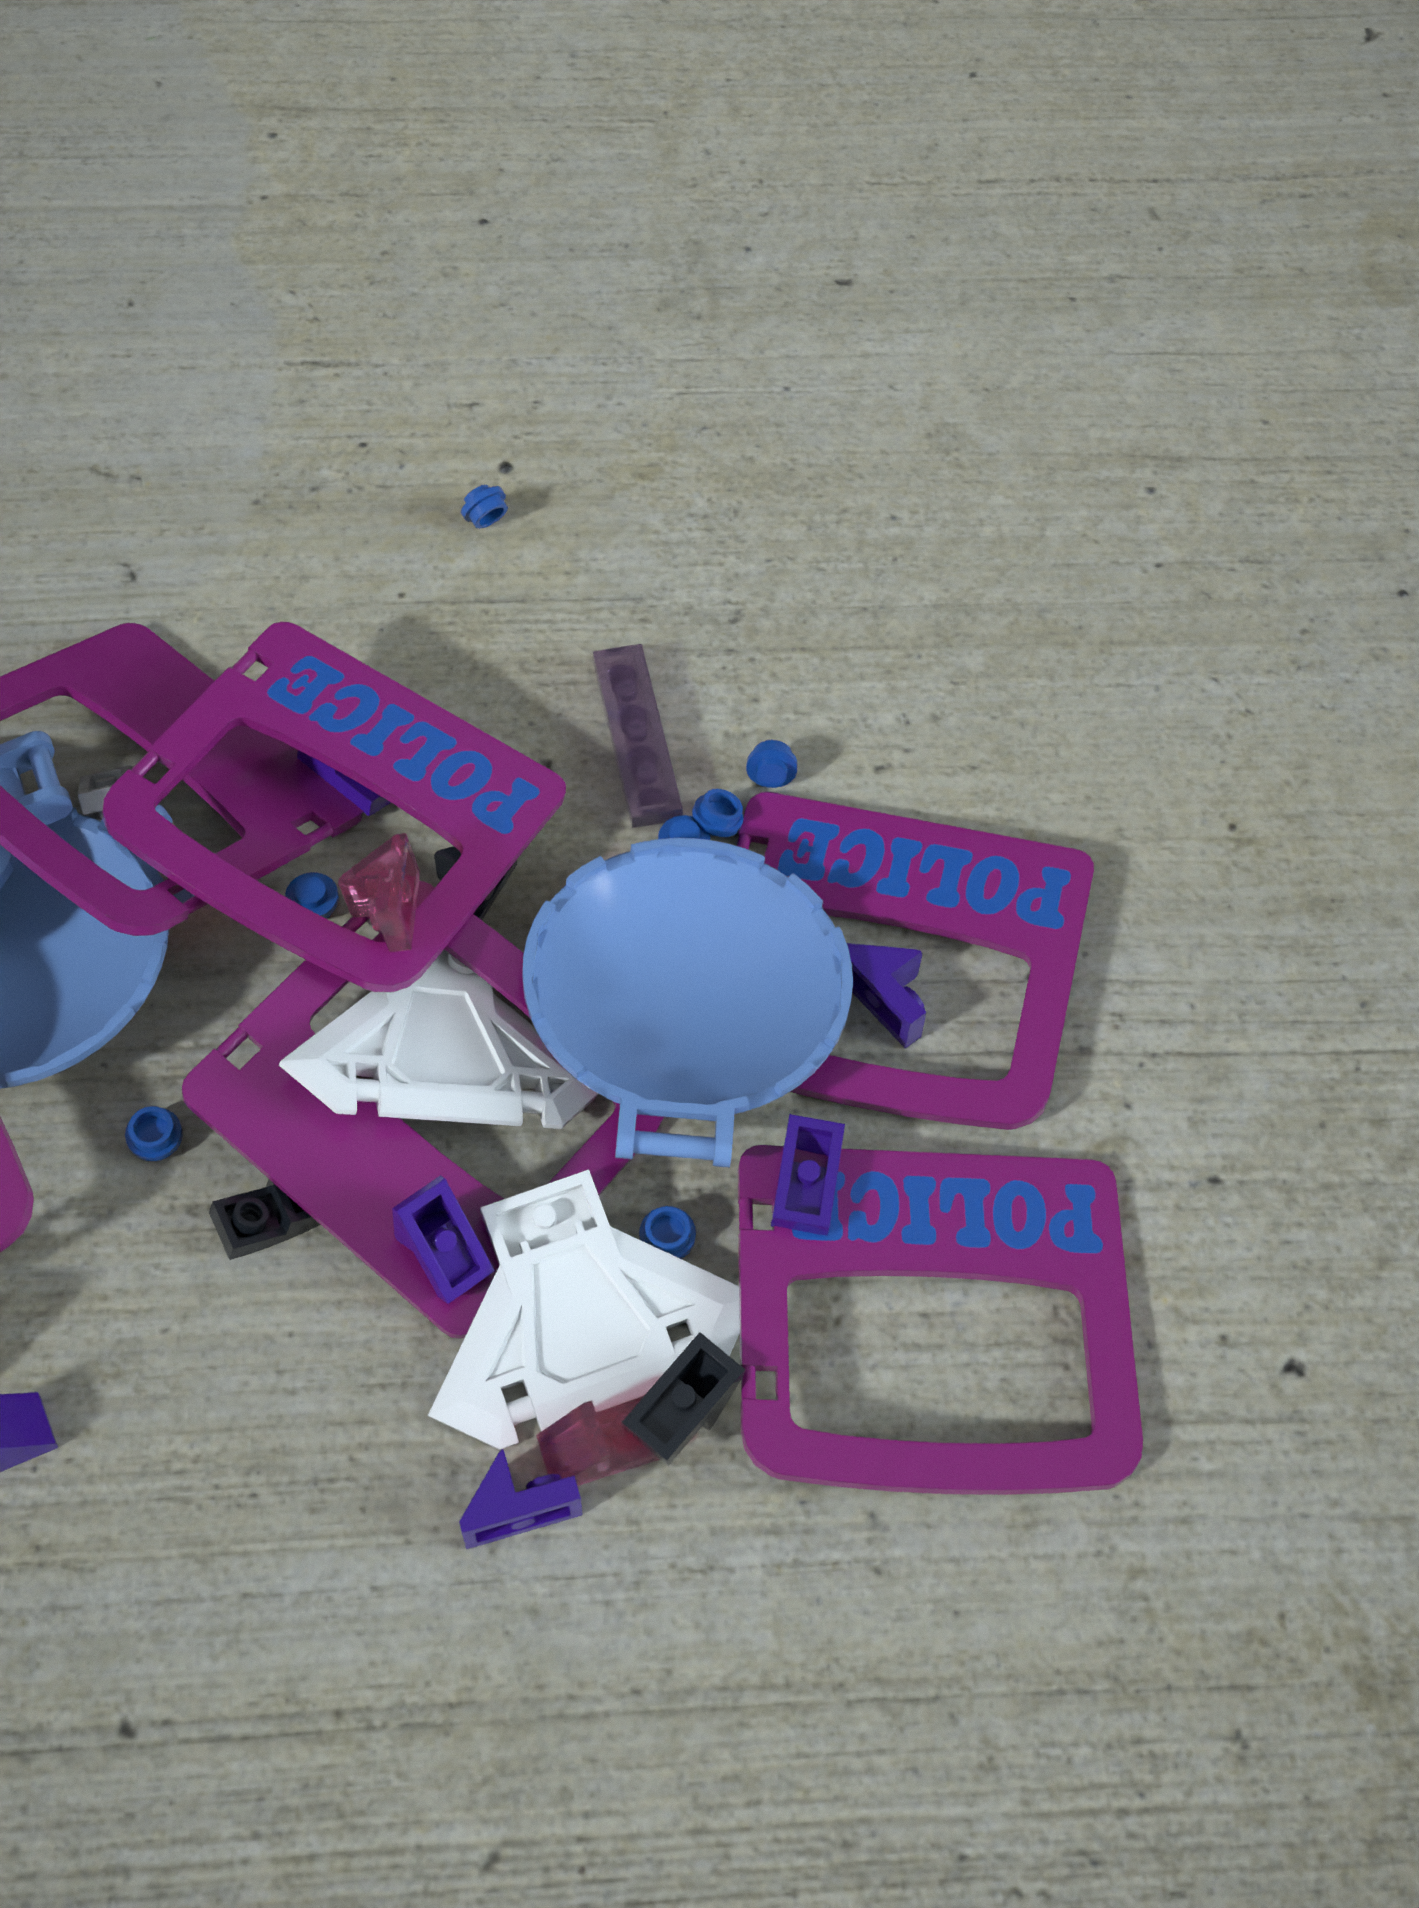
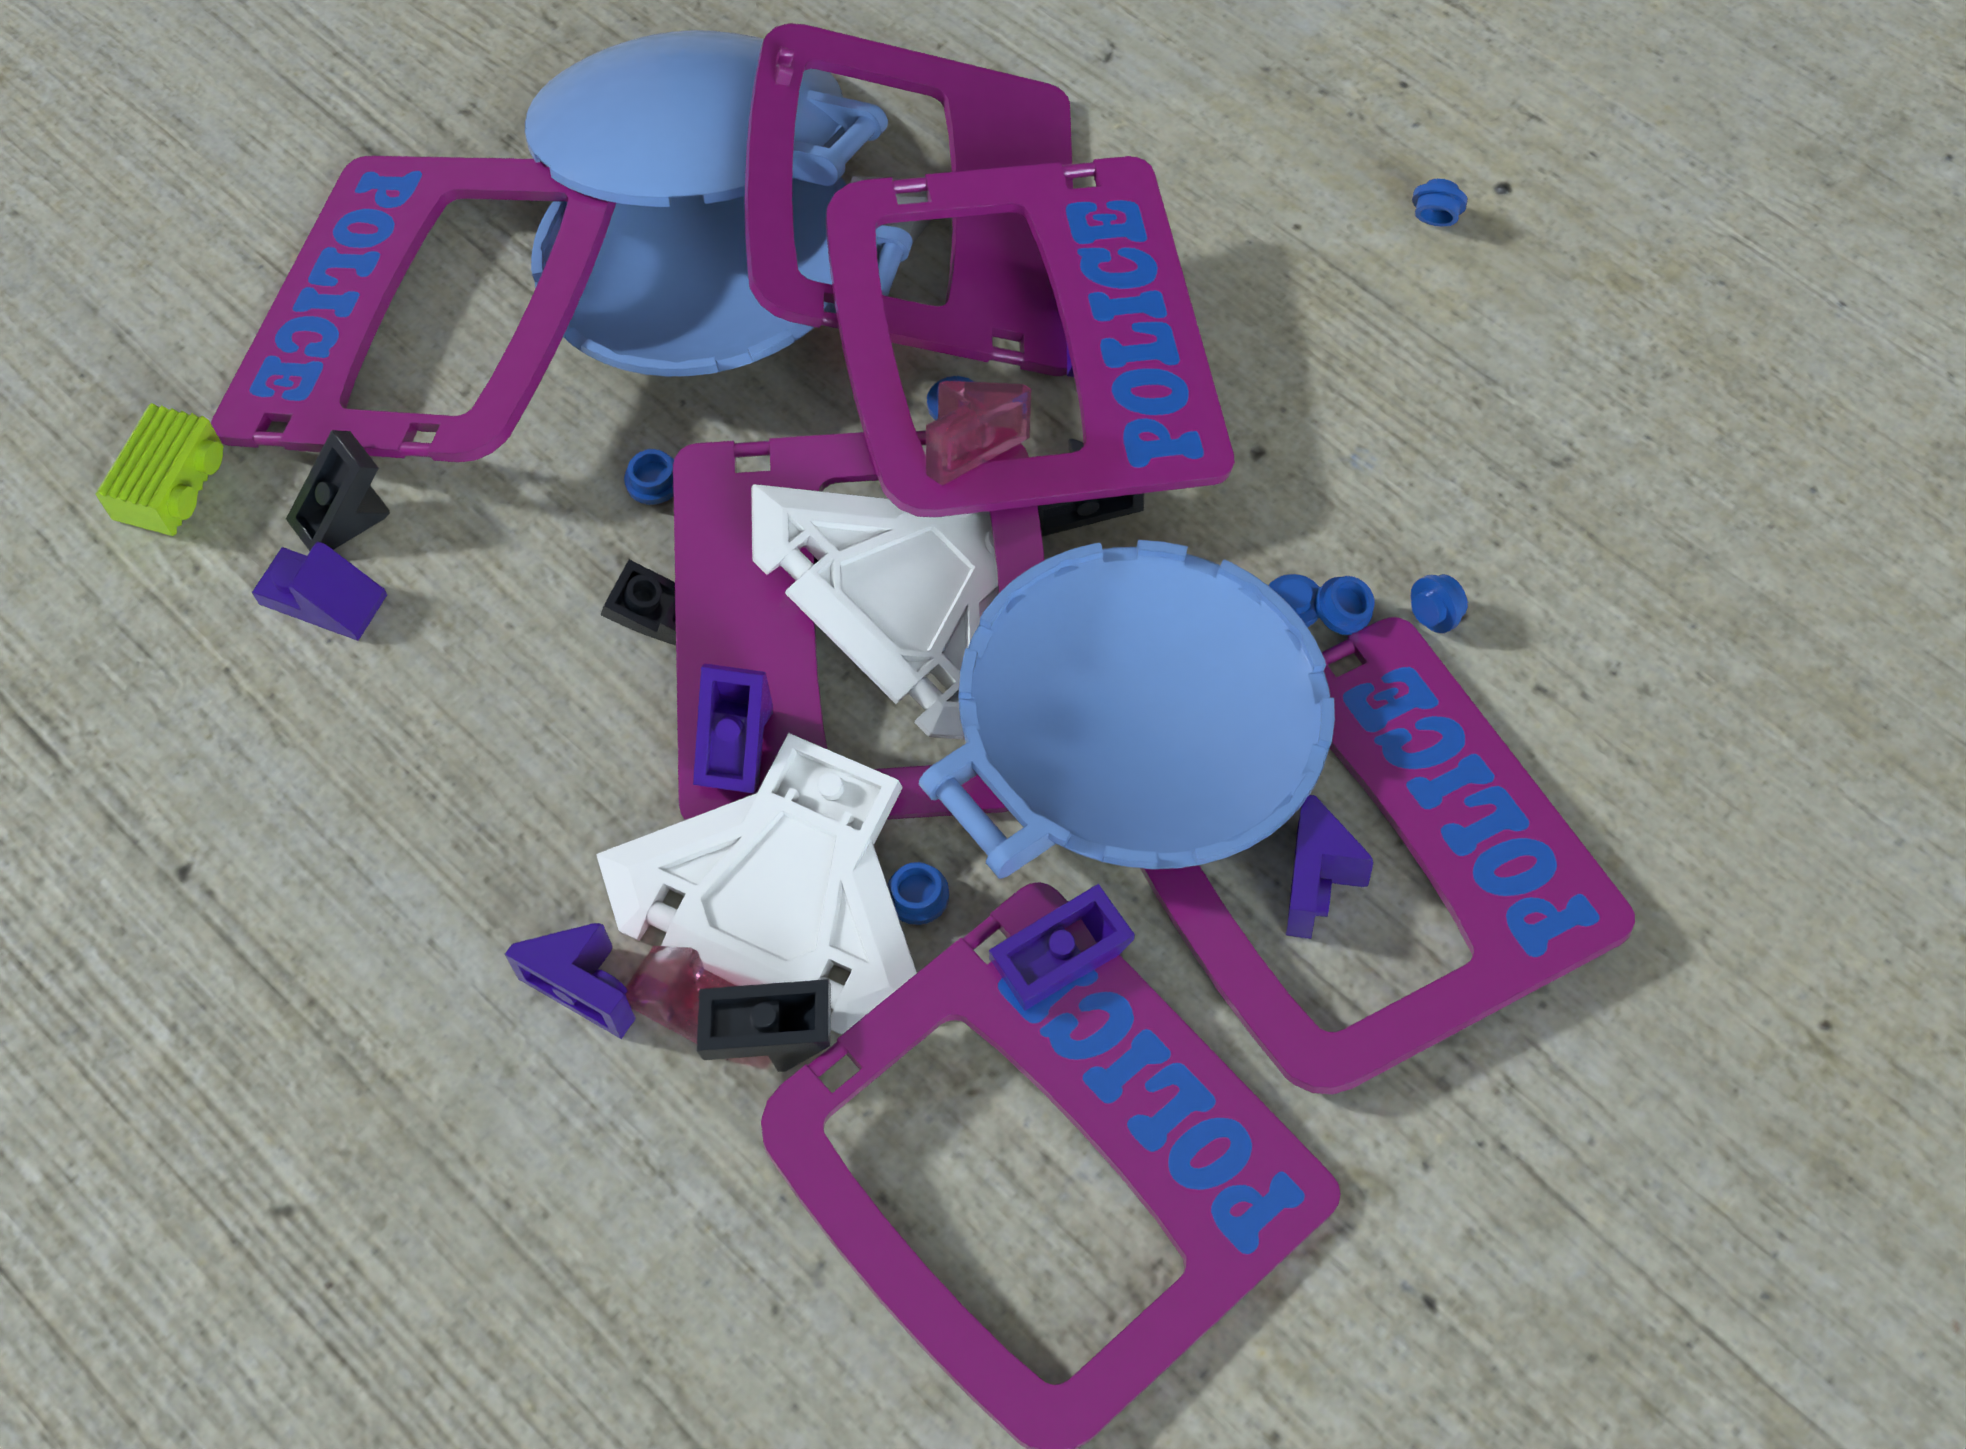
camera: 55 degrees right, 0 degrees up
clear purple plate [593,644,683,828] -> none

